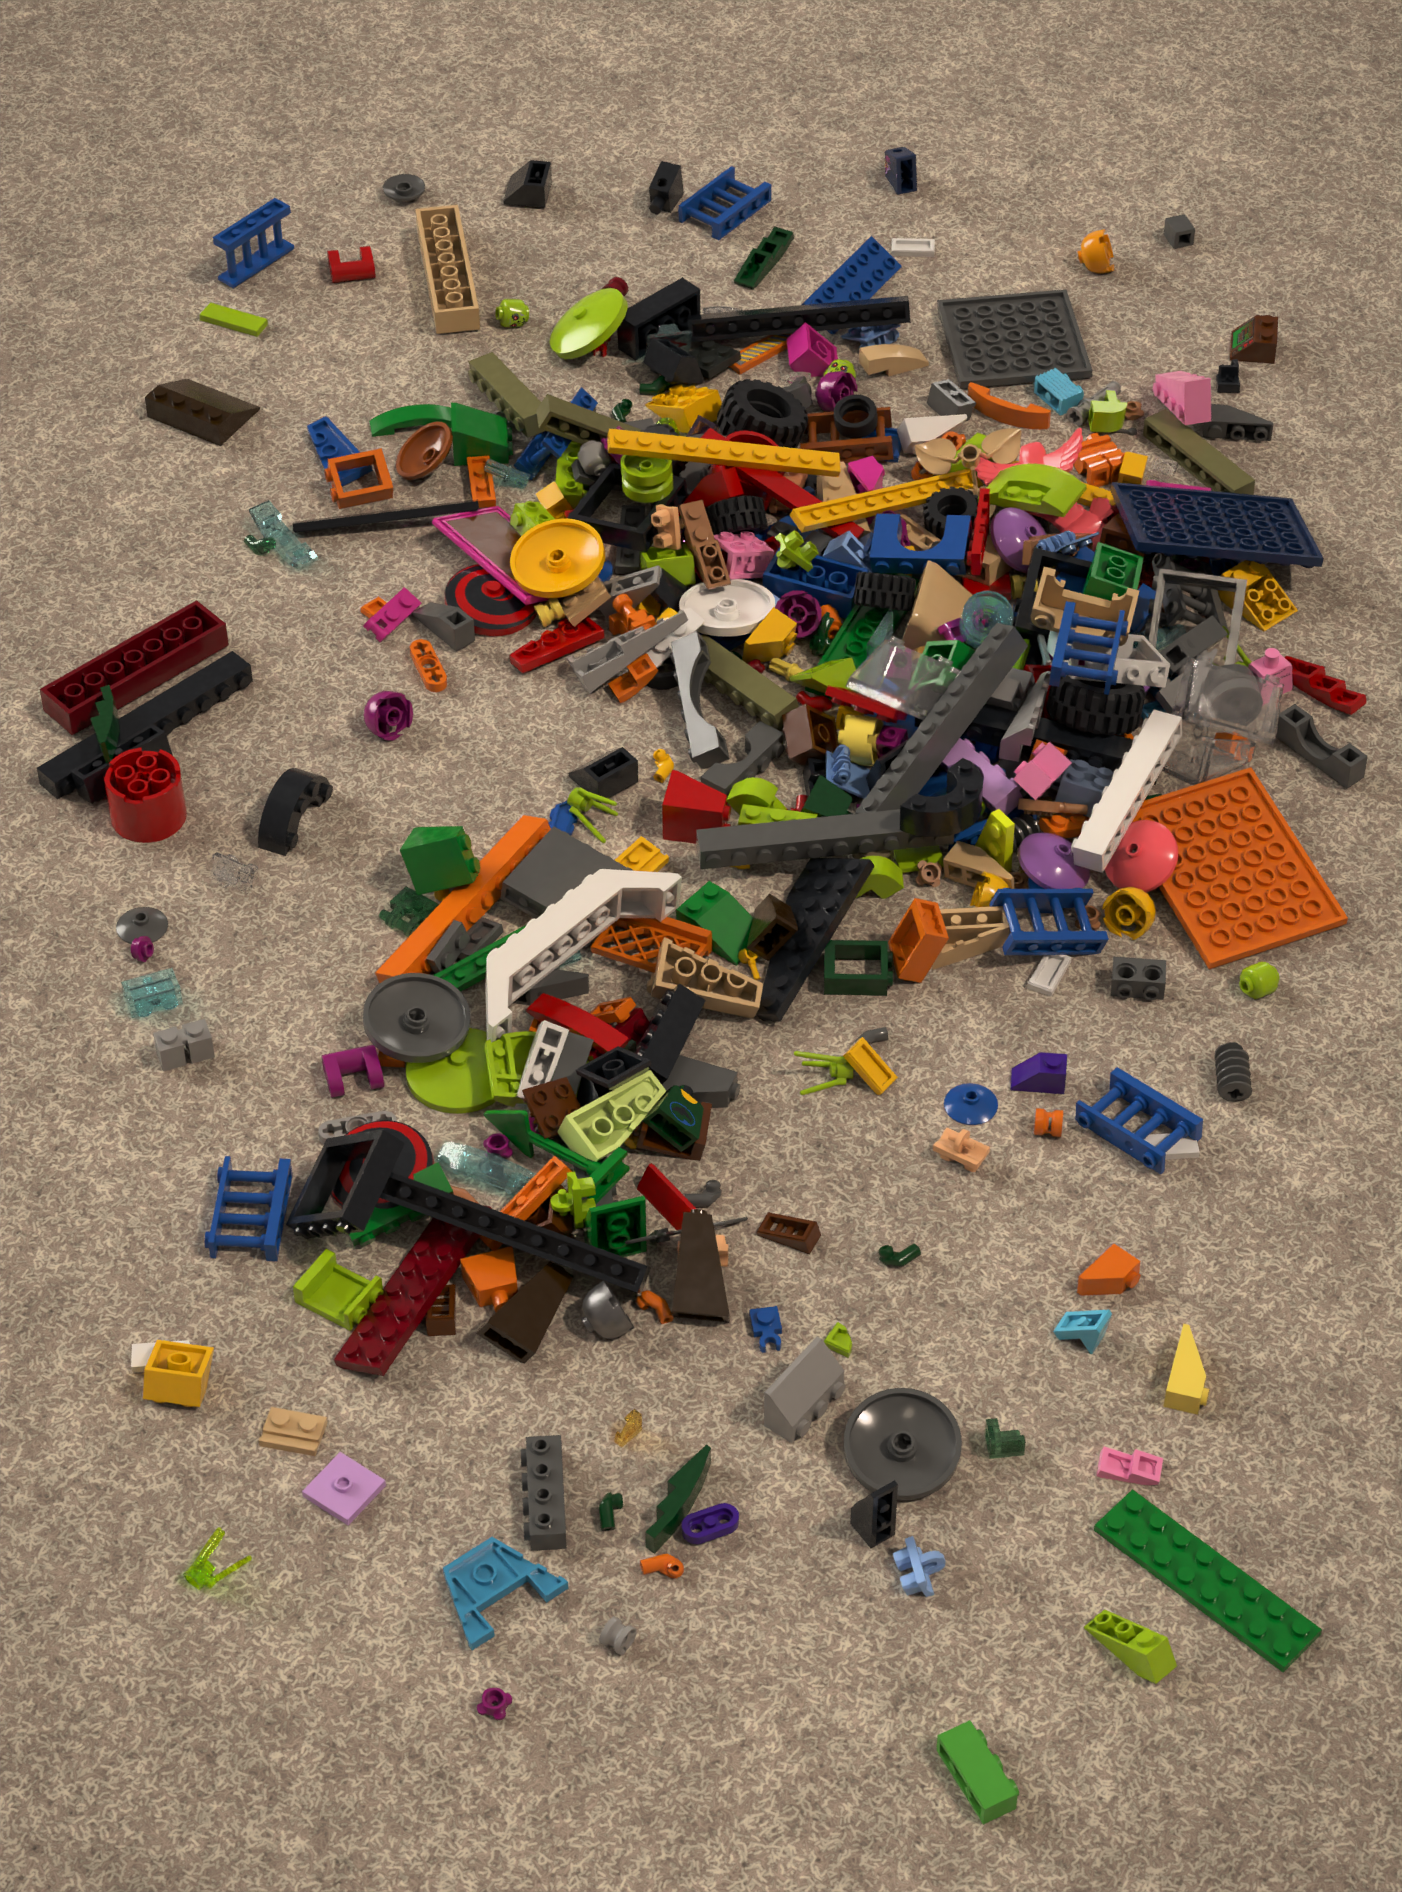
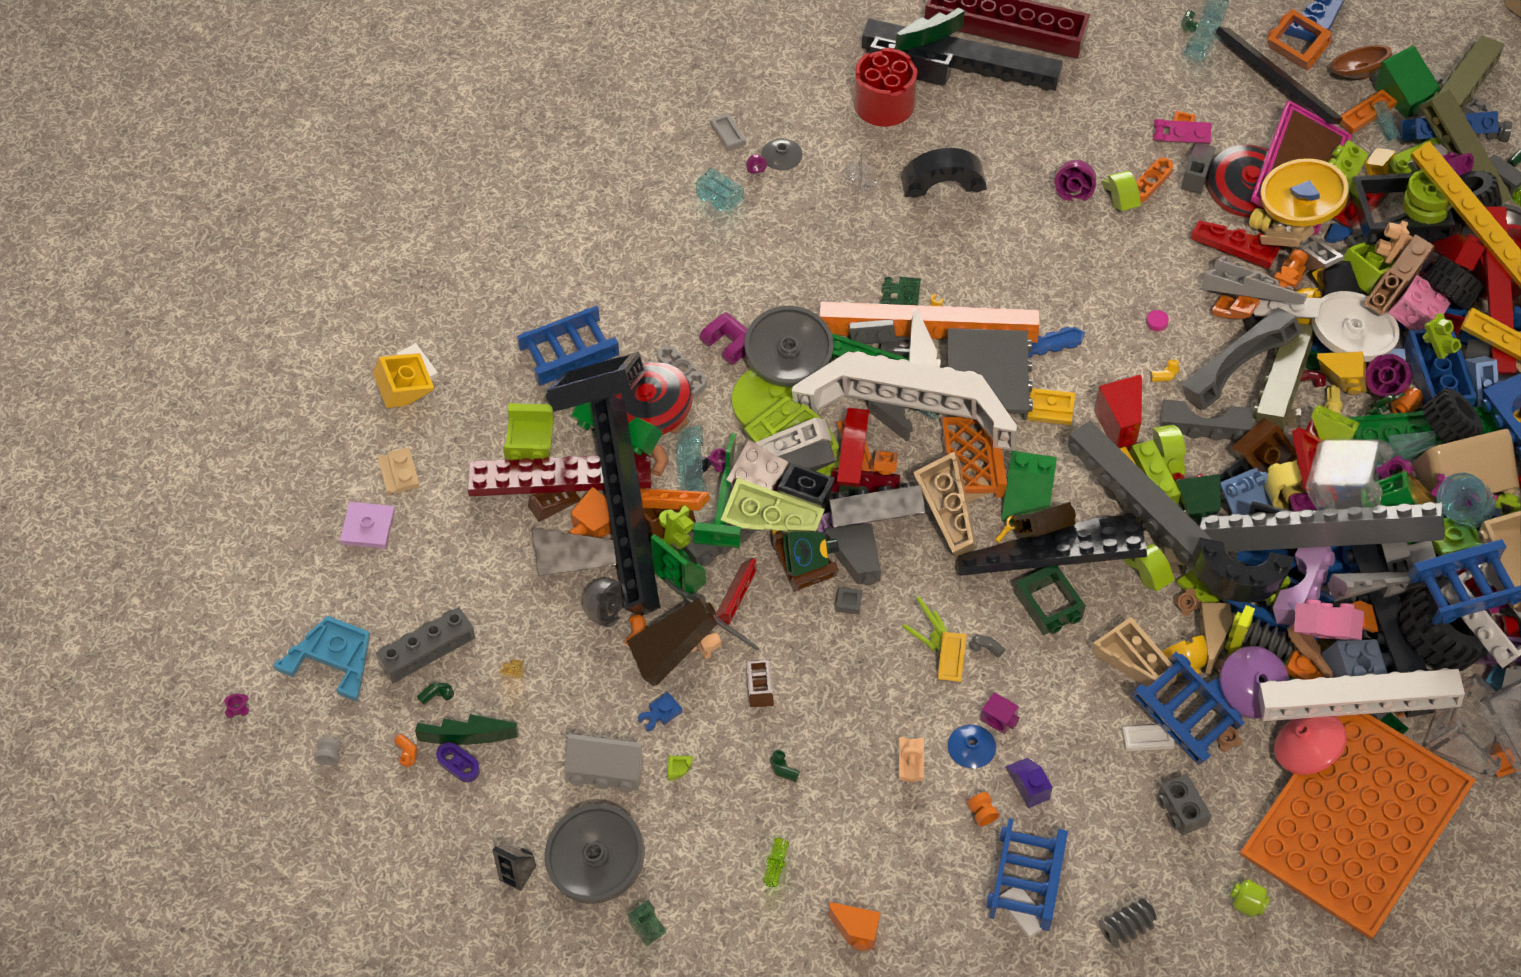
camera: 60 degrees right, 10 degrees up
light grey piece [153,1019,215,1071] -> none
clear neon green plant [183,1527,252,1590] -> none
green slope [369,404,452,437] -> none
green slope [400,826,480,895] -> none
lime plant [567,787,618,843] -> none
black slope [569,747,638,803] -> none
dark grey arm [685,1180,722,1207] -> none
orange window [888,898,949,983] -> none
light blue hips [893,1536,946,1597] -> none
medium azure slope [1053,1310,1112,1354] -> none
yellow cylinder [1102,887,1156,940] -> none
none -> light grey tile [710,113,746,151]
none -> clear neon green axle [763,838,790,888]
none -> dark grey plate [836,587,863,615]
none -> white slope [909,308,941,368]
none -> magenta brick [980,692,1020,734]
none -> lime brick [1102,170,1141,211]
none -> dark pink tile [1146,310,1169,332]
none -> tile [1290,180,1320,201]

